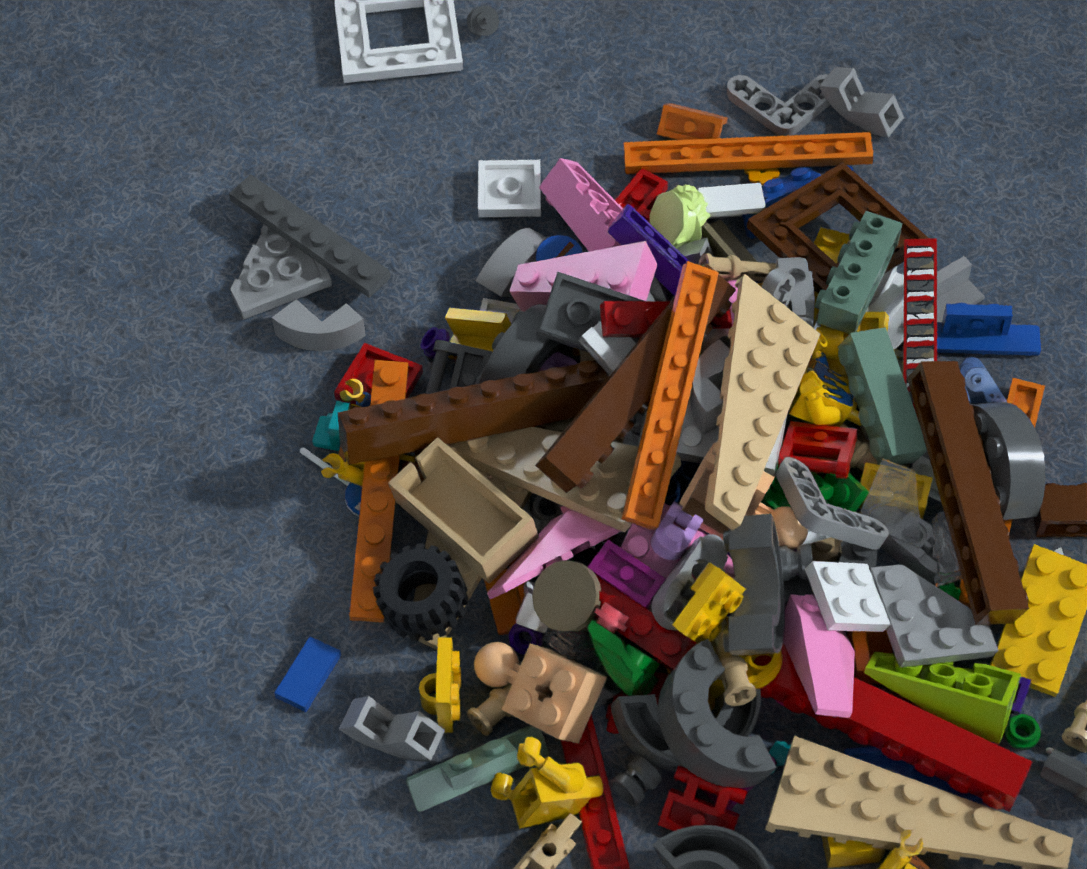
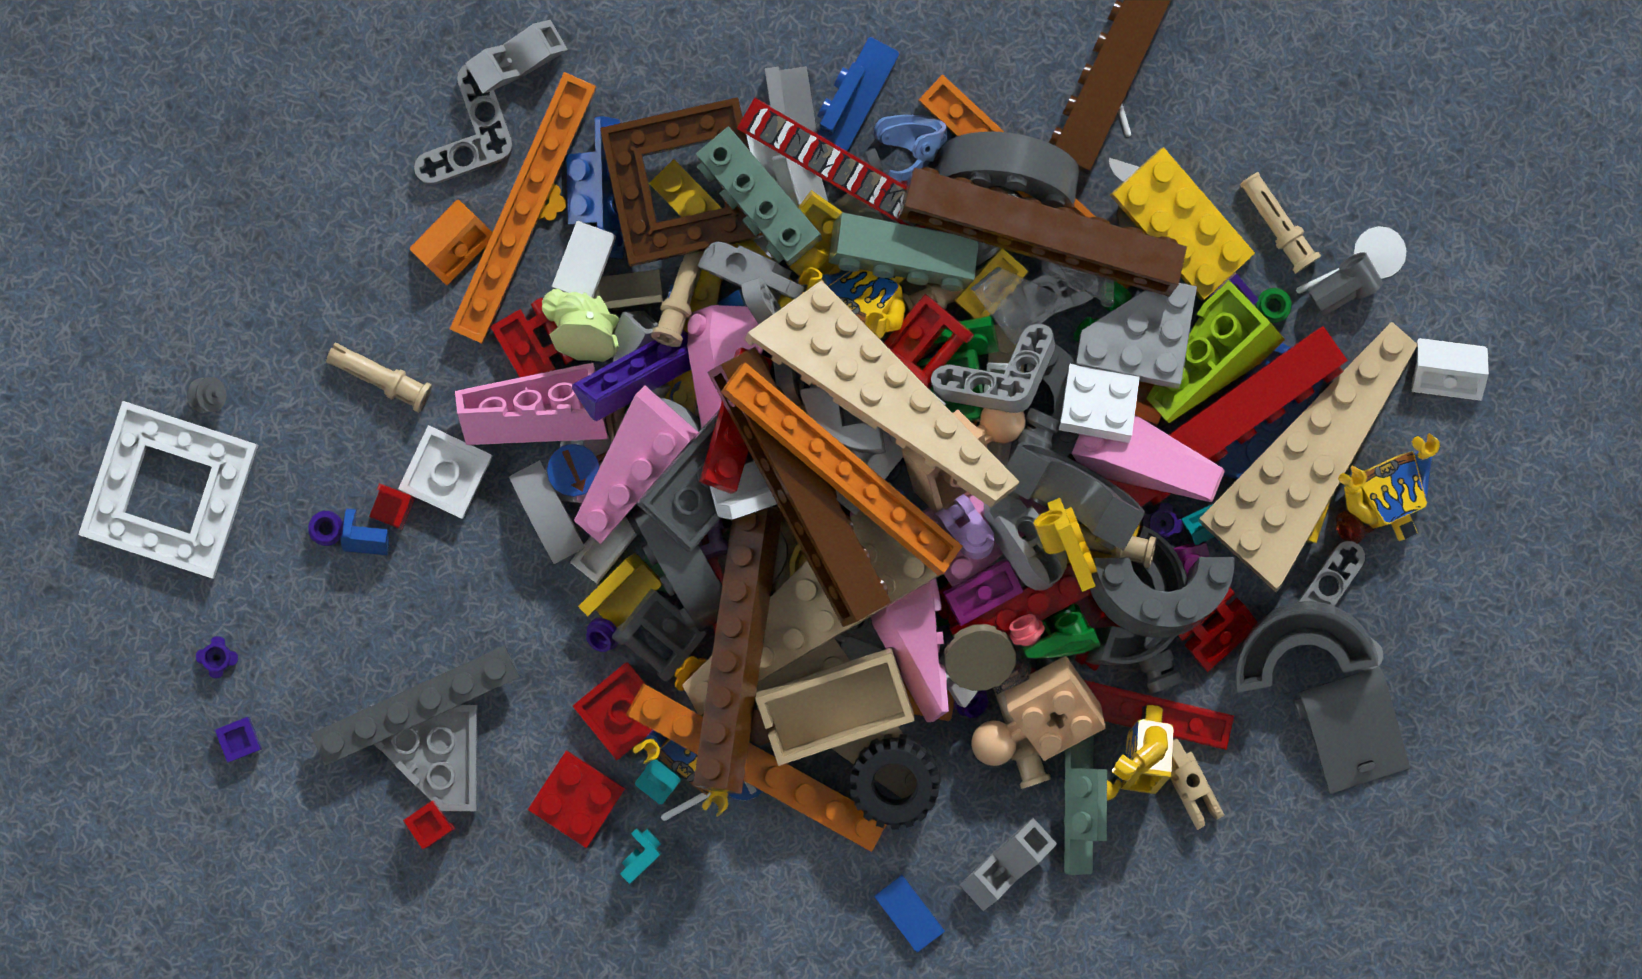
camera: 65 degrees left, 30 degrees up
light grey brick [272,299,366,351] -> none
yellow plate [419,638,461,733] -> none
none -> dark purple plate [196,636,238,679]
none -> dark purple plate [215,717,262,763]
none -> dark purple plate [308,511,343,546]
none -> tan pin [326,343,432,413]
none -> blue tile [341,508,389,555]
none -> red panel [369,483,416,530]
none -> red panel [403,800,456,850]
none -> red plate [527,750,626,848]
none -> teal bracket [620,828,662,884]
none -> dark purple plate [1142,503,1184,541]

